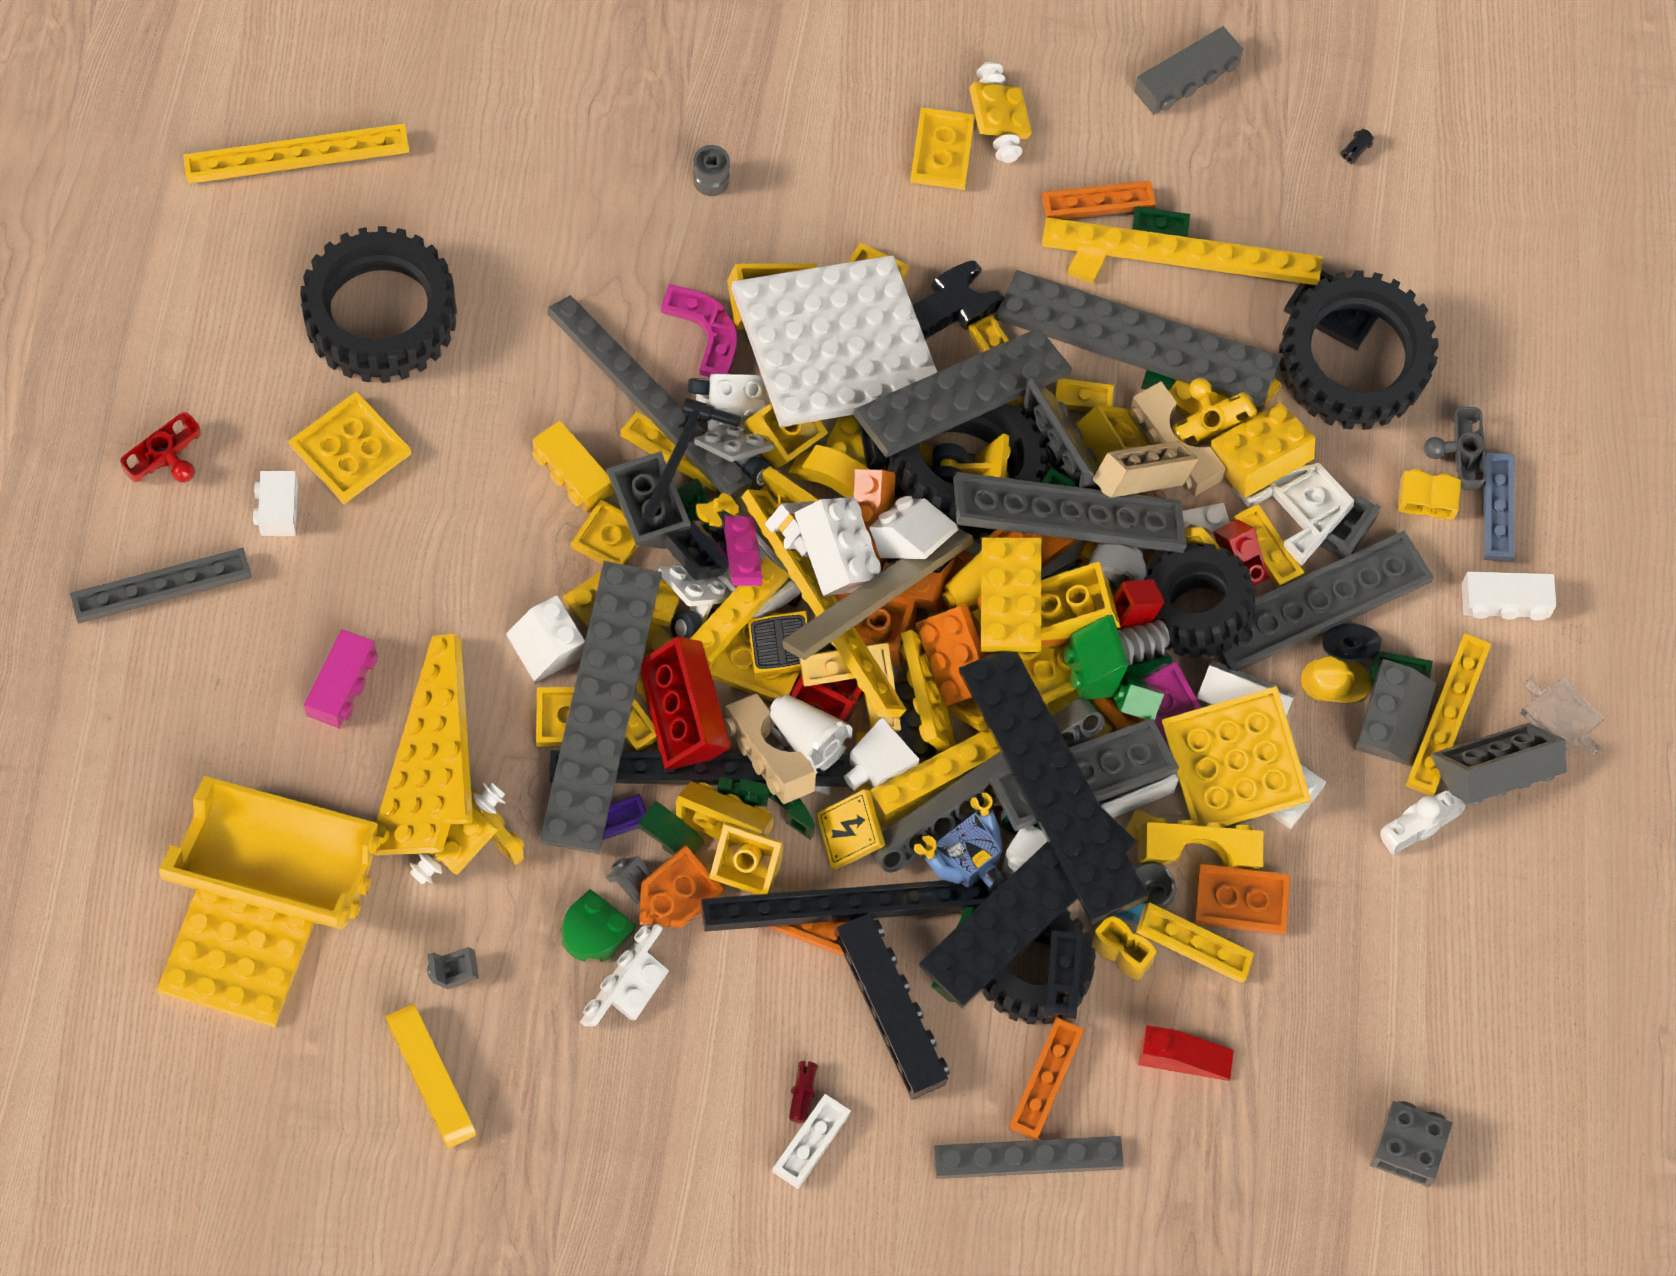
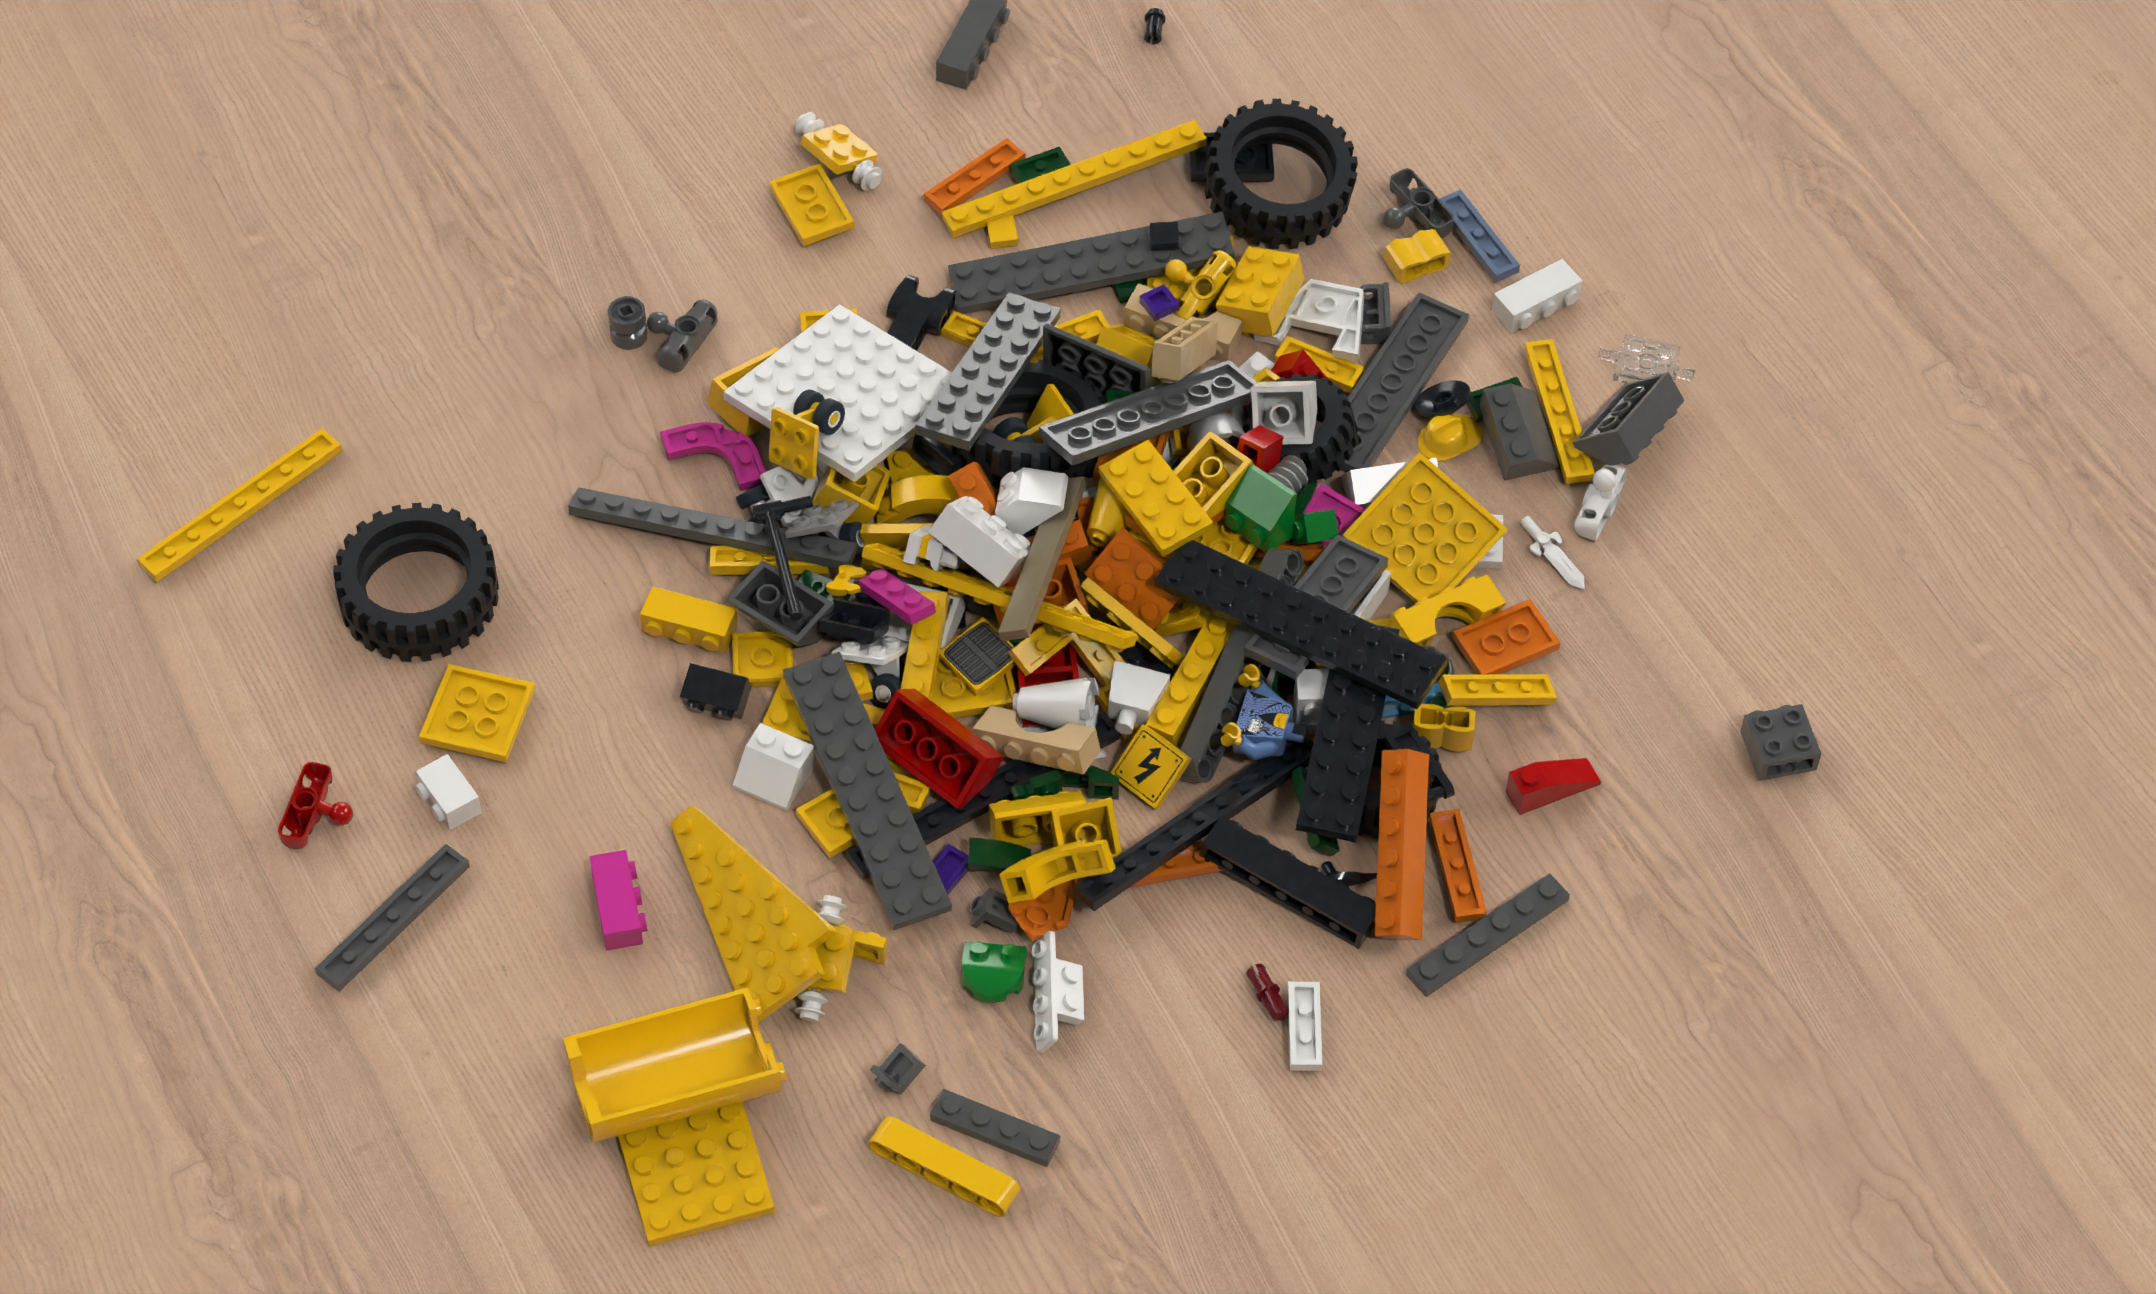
camera: 30 degrees left, 10 degrees down
none -> dark grey piece [647,299,718,372]
none -> black brick [680,663,752,721]
none -> yellow plate [769,389,845,480]
none -> dark grey plate [930,1089,1060,1167]
none -> yellow arch [999,839,1116,903]
none -> dark purple tile [1140,284,1179,321]
none -> black tile [1150,221,1179,251]
none -> white slope [1251,381,1317,445]
none -> black bar [1321,861,1377,886]
none -> orange brick [1375,749,1429,941]
none -> white sword [1520,516,1585,590]

